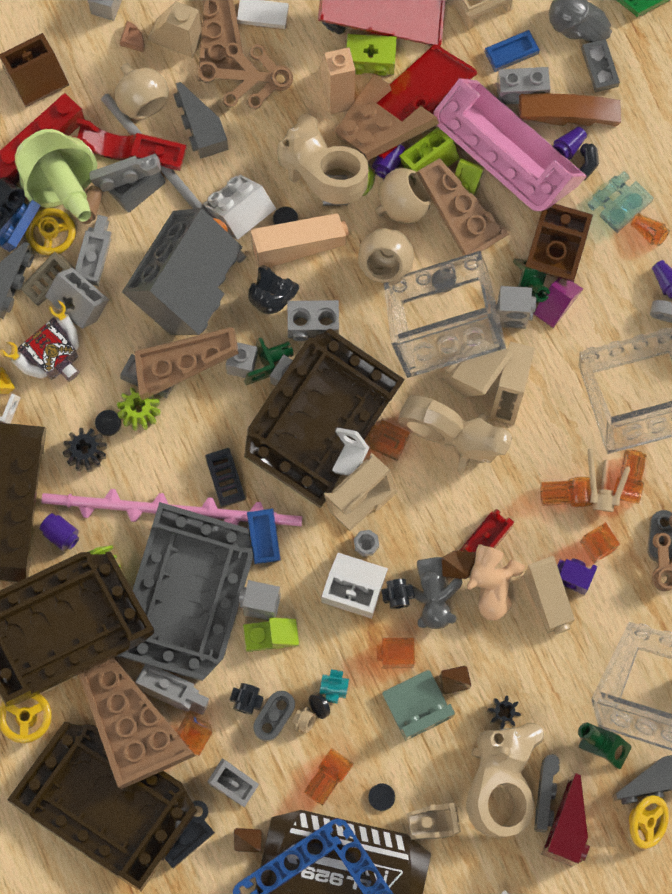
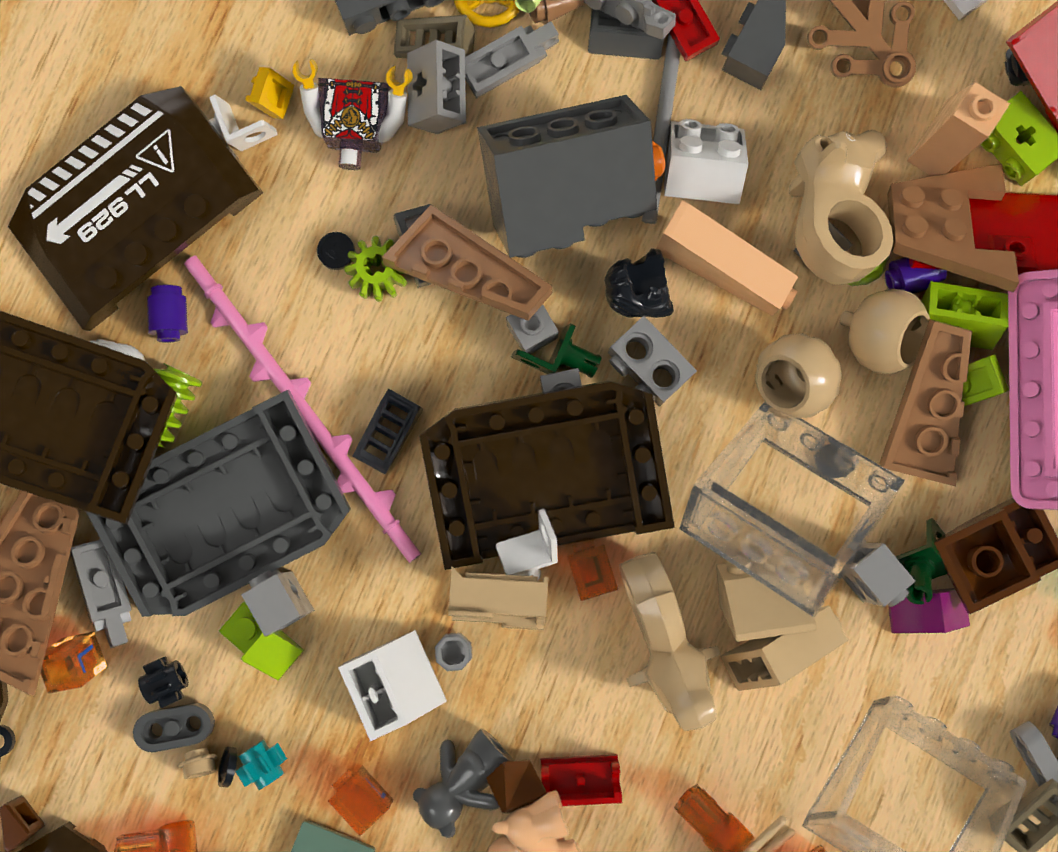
camera: 50 degrees right, 10 degrees up
black gear [63,428,107,472] -> none
light grey slope [207,758,259,807] -> none
blue tile [247,508,281,564] -> none
black piece [273,207,298,225] -> none
black gear [381,579,415,609] -> none

